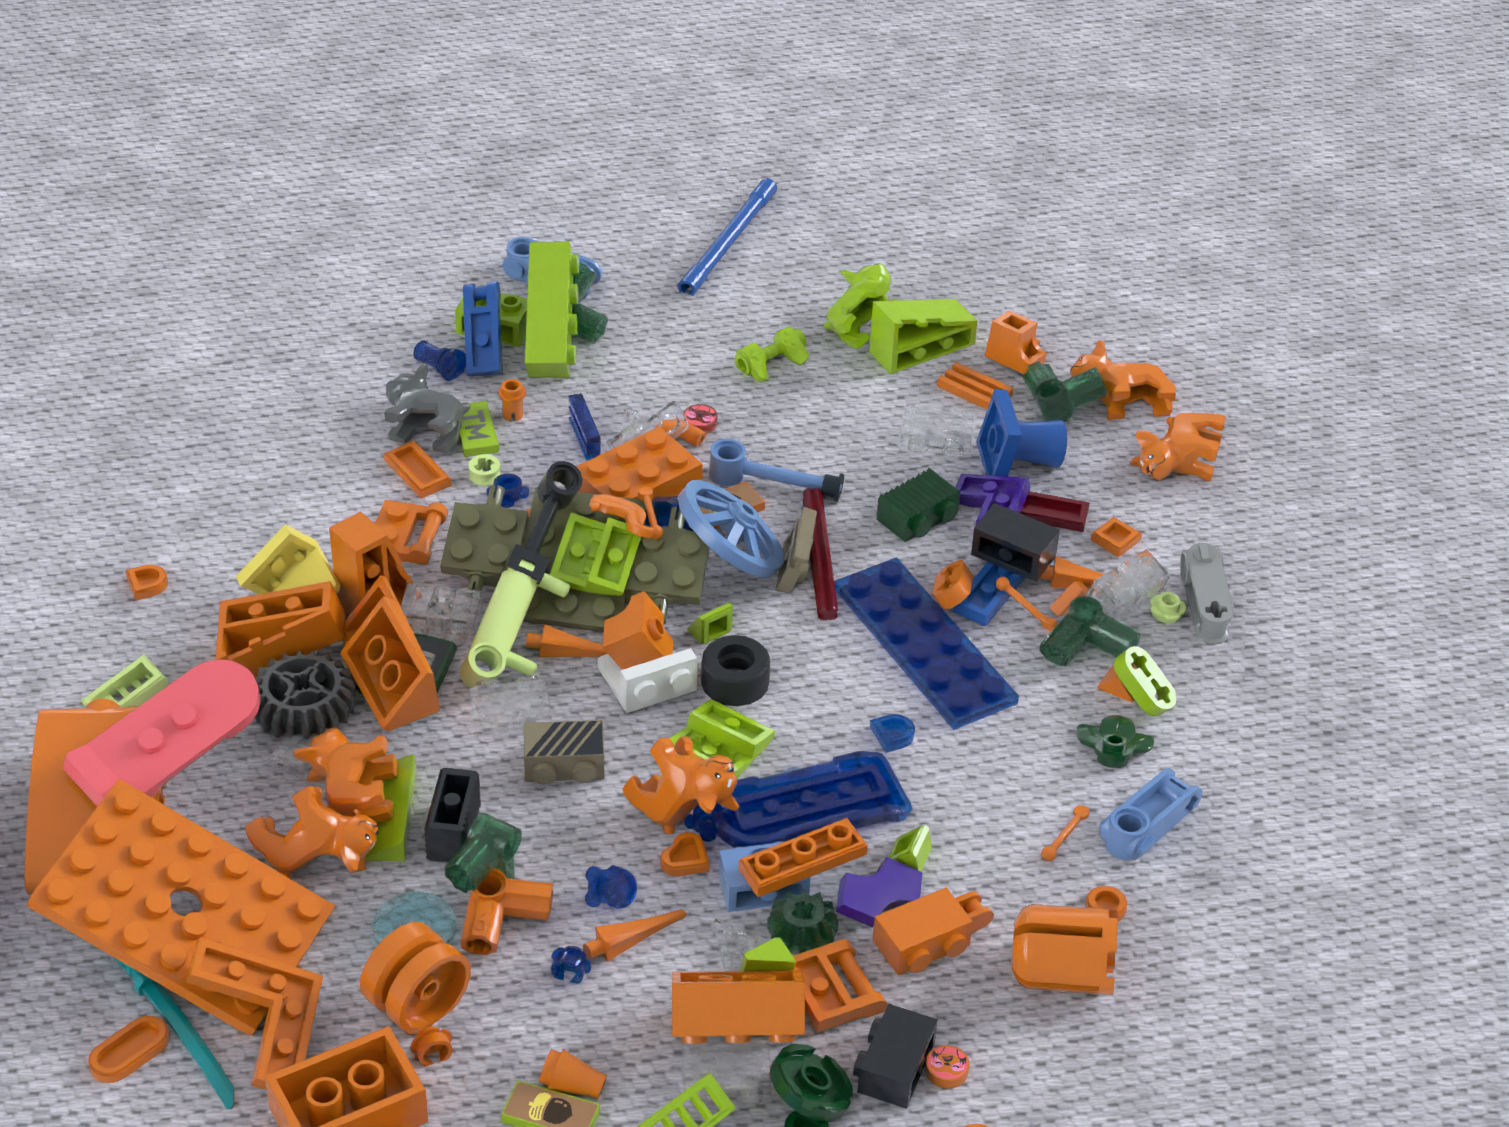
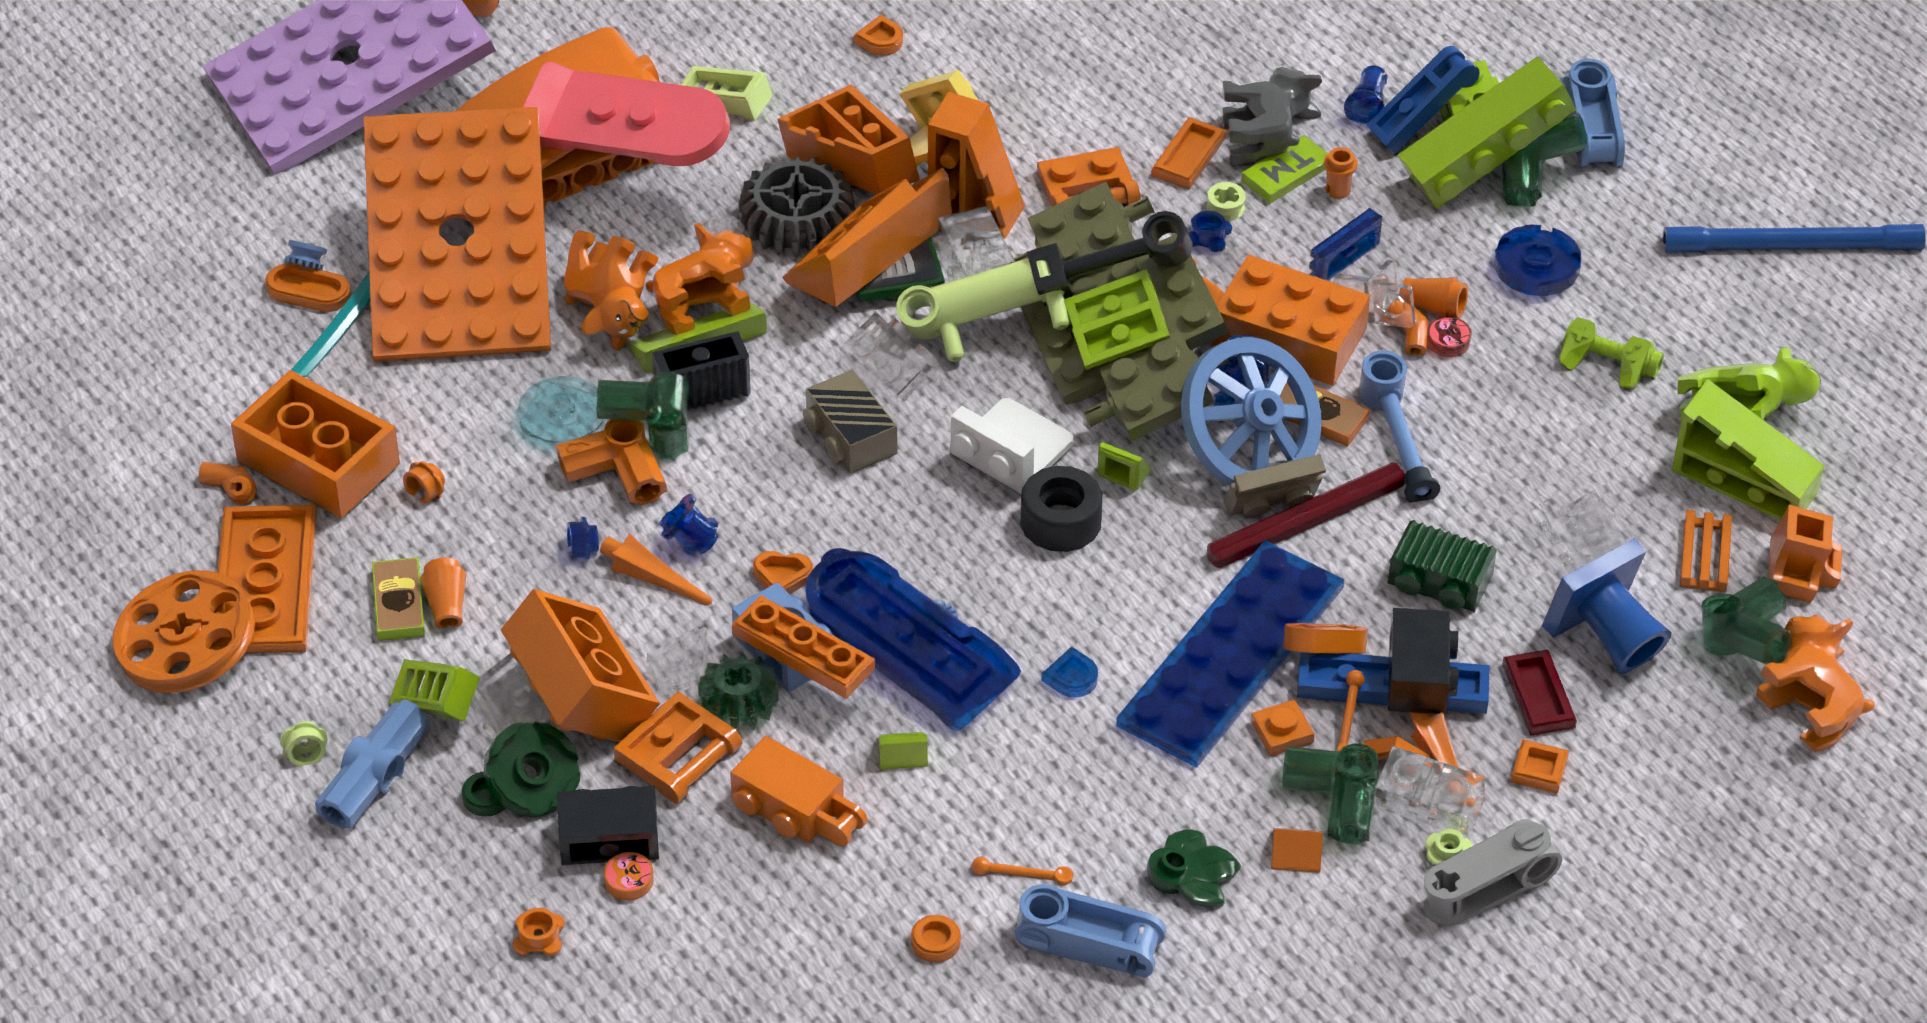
camera: 65 degrees right, 5 degrees up
orange plate [186,937,323,1090] -> none
orange wheel [359,921,471,1035] -> none
orange piece [525,624,608,657] -> none
orange piece [589,494,654,538] -> none
orange brick [603,591,673,670] -> none
orange animal [622,736,740,834] -> none
orange hinge [638,487,663,540] -> none
lime slope [670,699,775,779] -> none
lime slope [739,937,796,971] -> none
dark purple tile [836,857,923,928] -> none
dark purple tile [955,473,1031,525] -> none
orange cylinder [1012,904,1118,995] -> none
lime beam [1114,646,1176,716] -> none
orange animal [1130,413,1226,481] -> none
none -> medium blue bush [284,240,327,270]
none -> orange plate [1251,699,1315,756]
none -> orange cone [1400,277,1468,318]
none -> clear blue plate [1494,224,1581,296]

